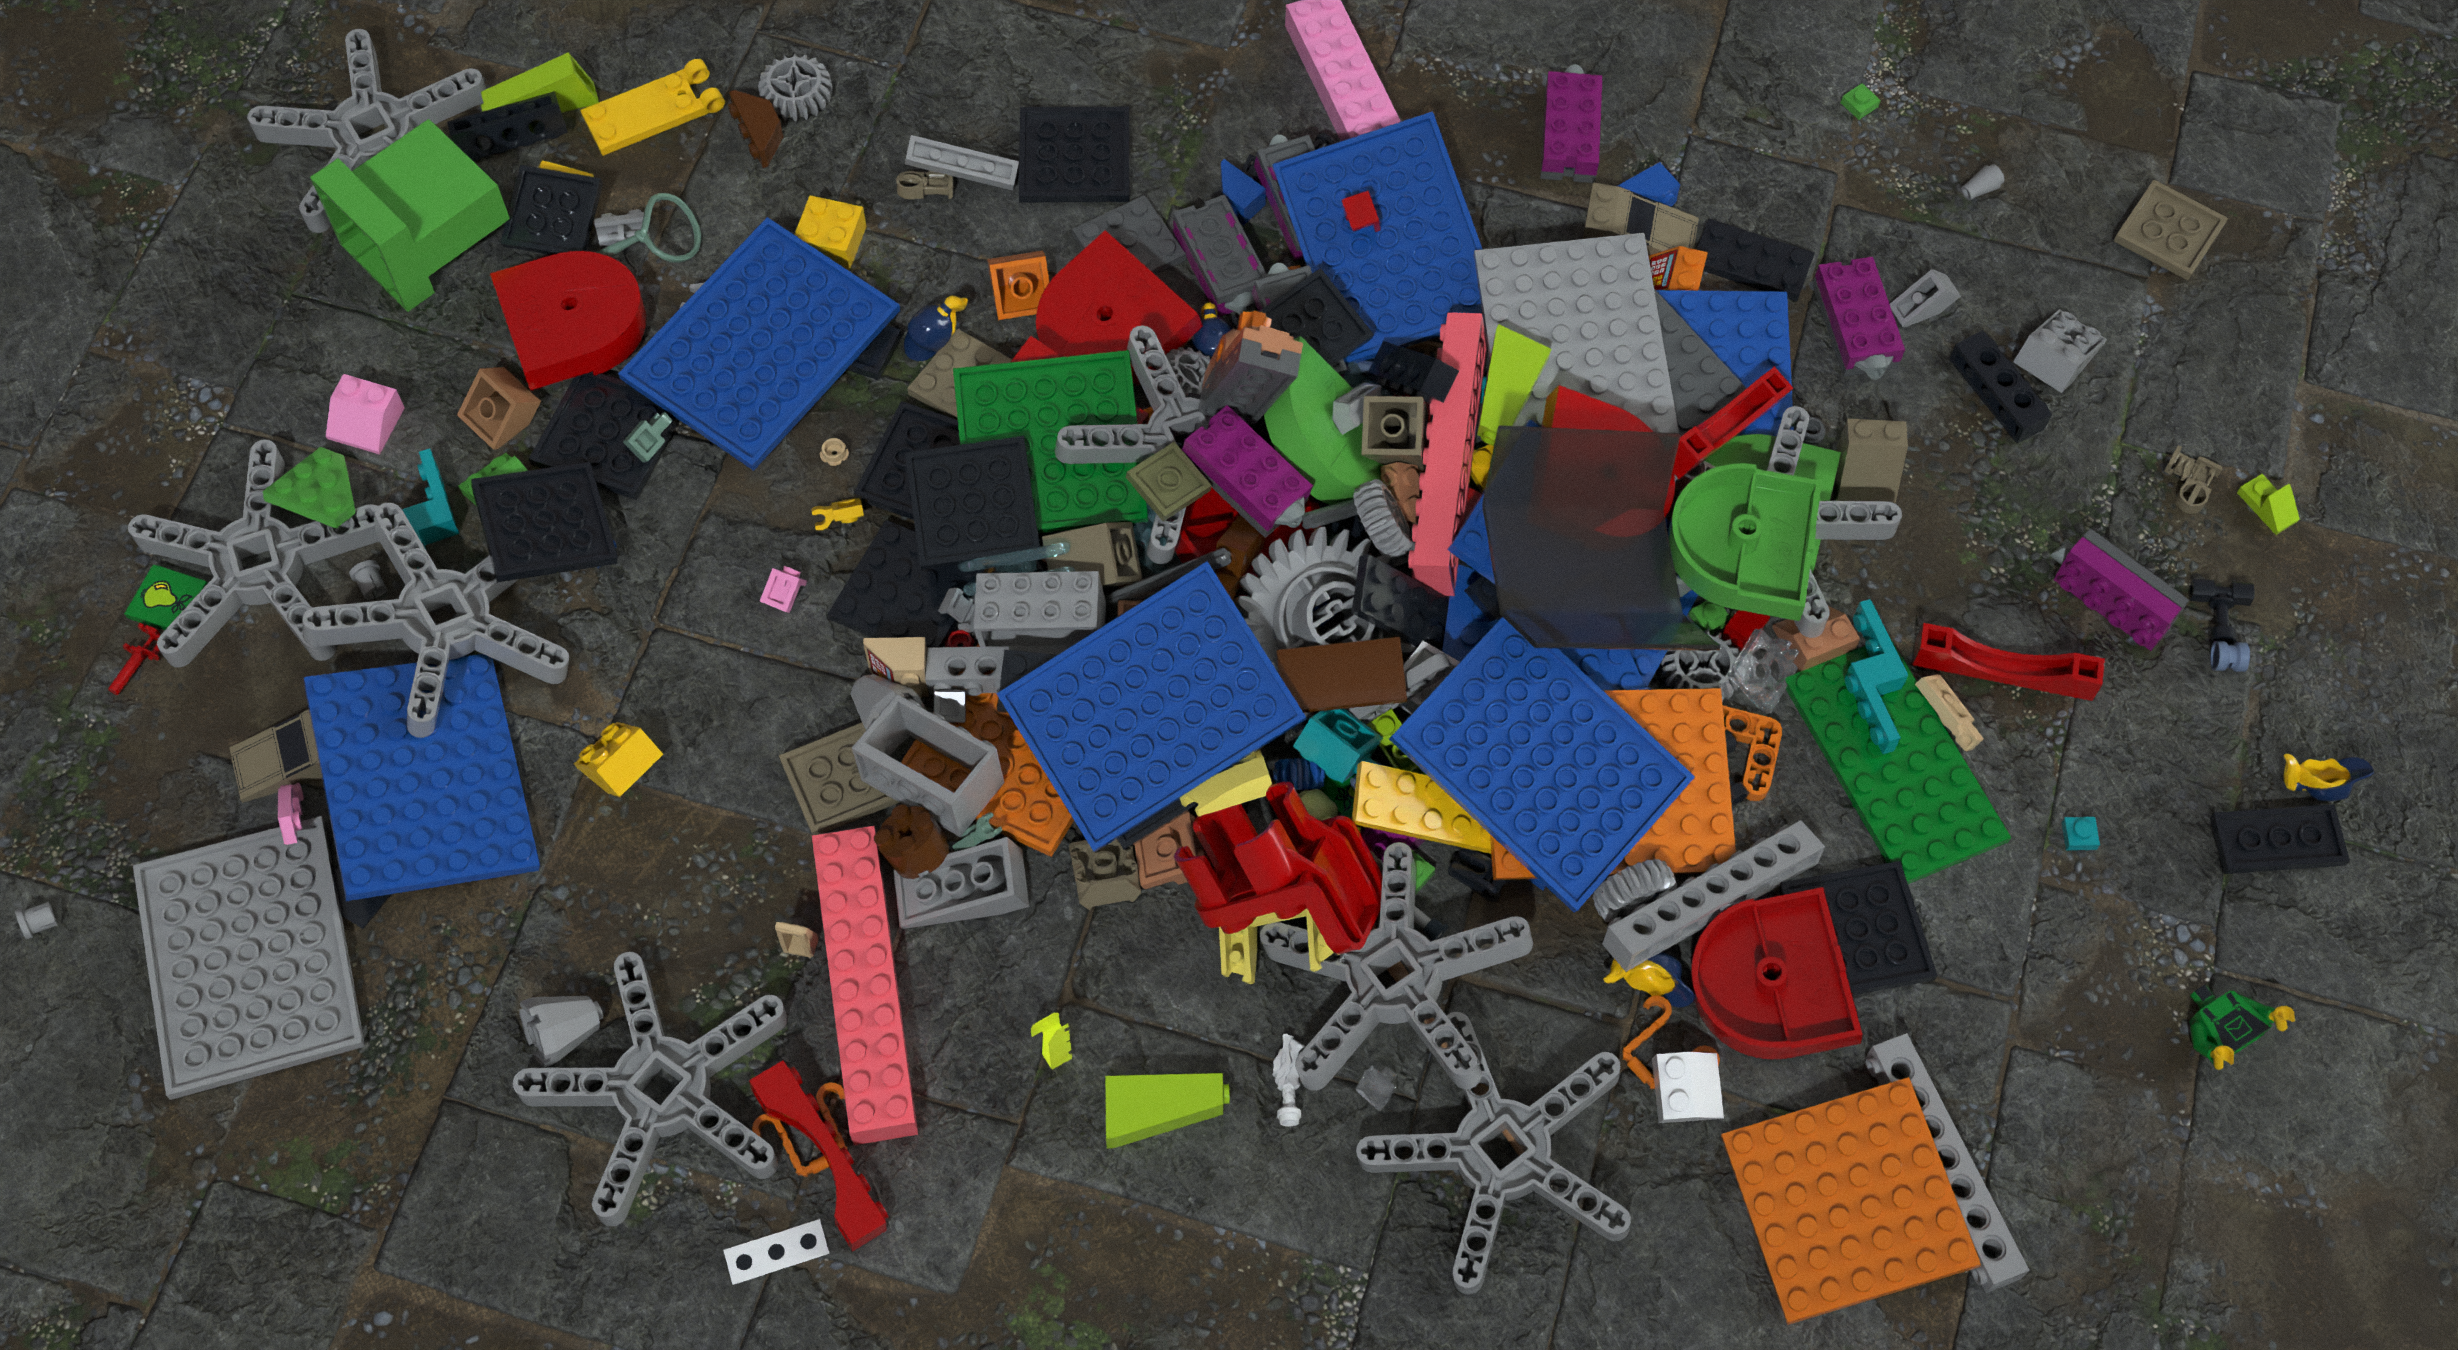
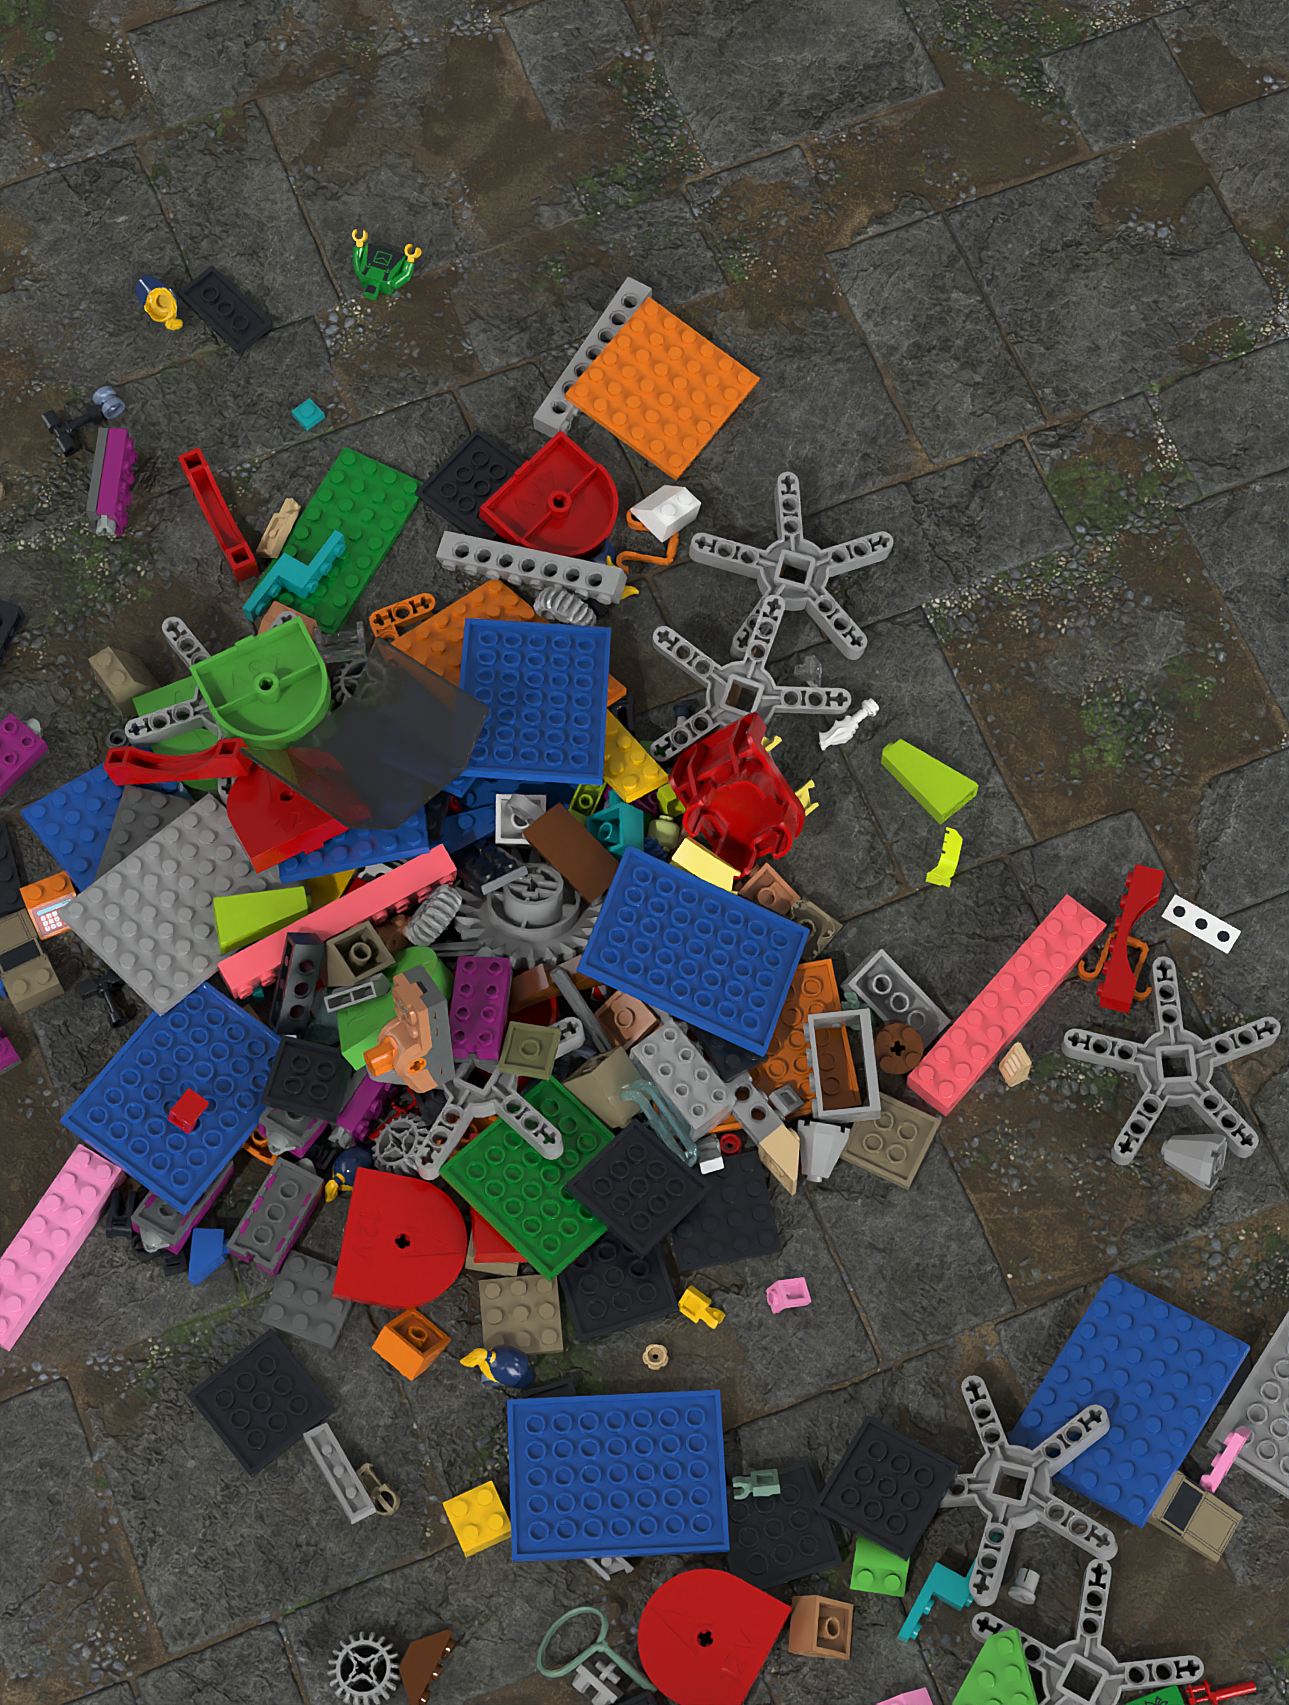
camera: 125 degrees left, 5 degrees up
yellow slope [574,722,663,797] -> none

